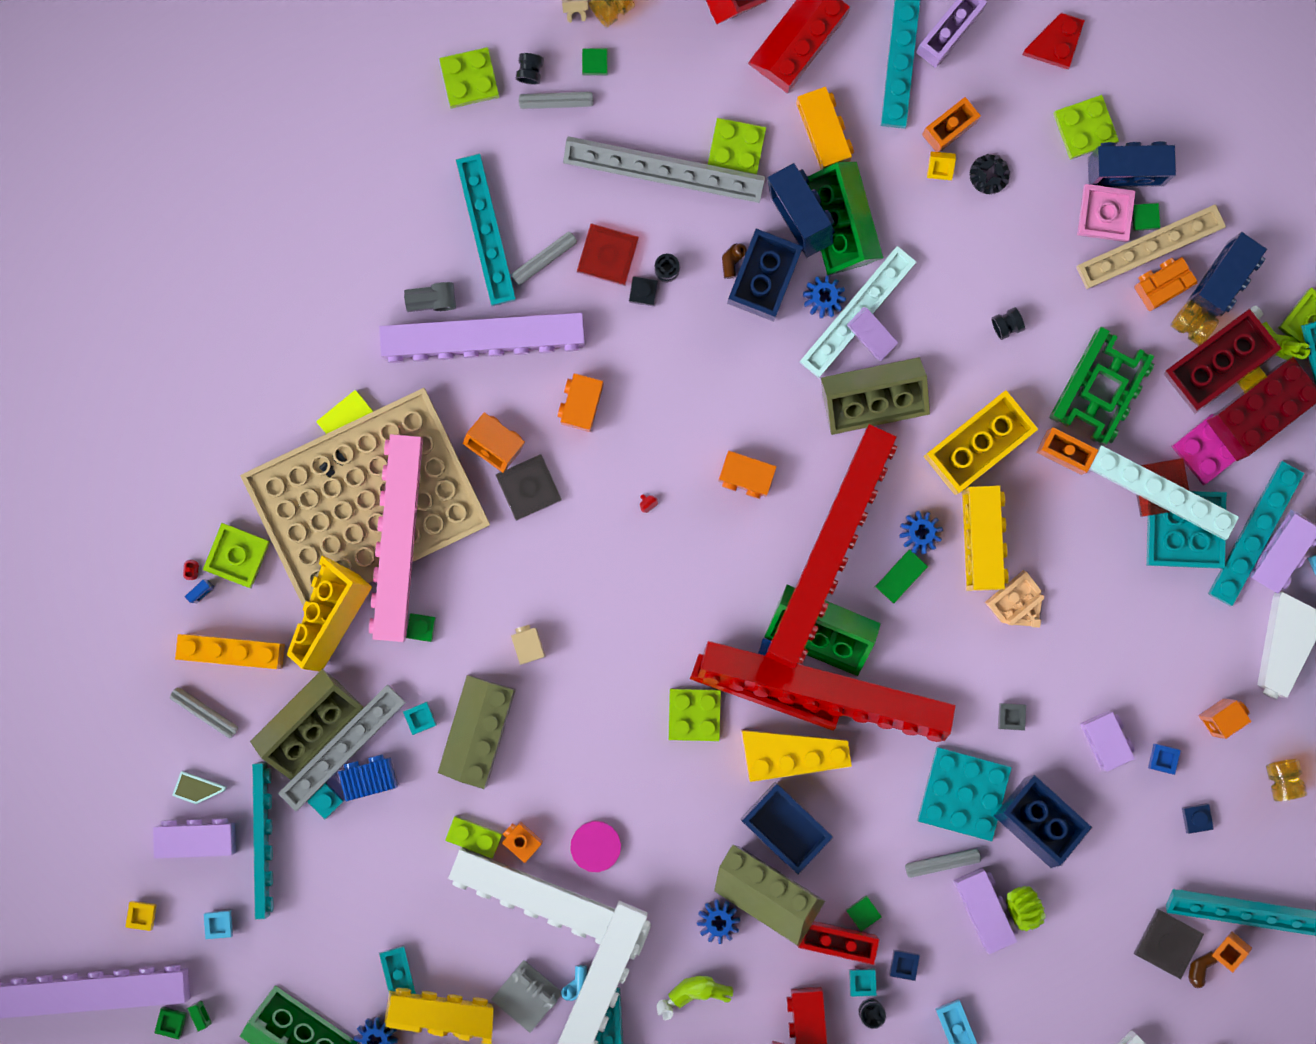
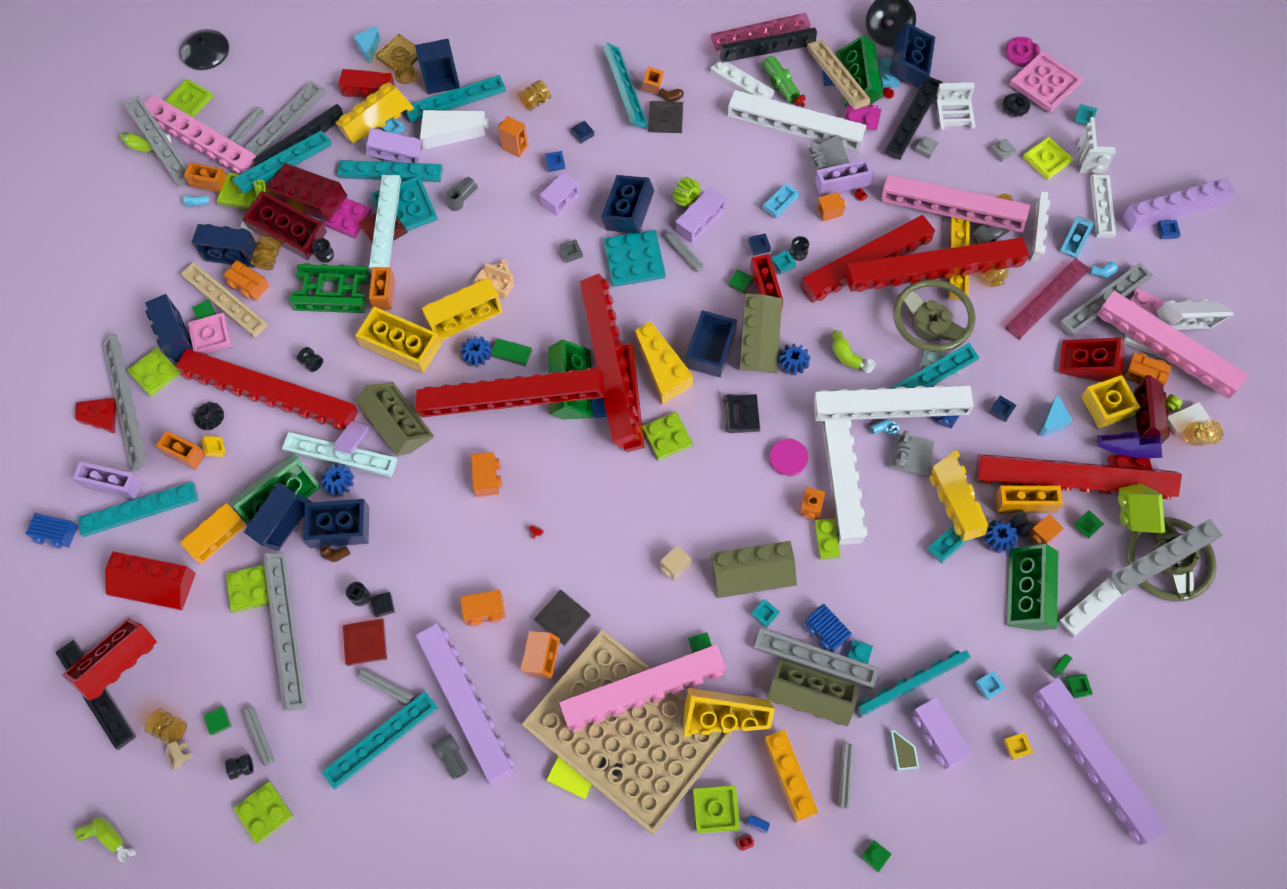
camera: 115 degrees left, 20 degrees down
none -> light grey plate [103,334,147,471]
none -> red brick [176,348,358,431]
none -> black wheel [312,238,334,263]
none -> dark grey piece [445,176,478,211]
none -> black plate [723,394,760,433]
none -> green plate [860,840,892,872]

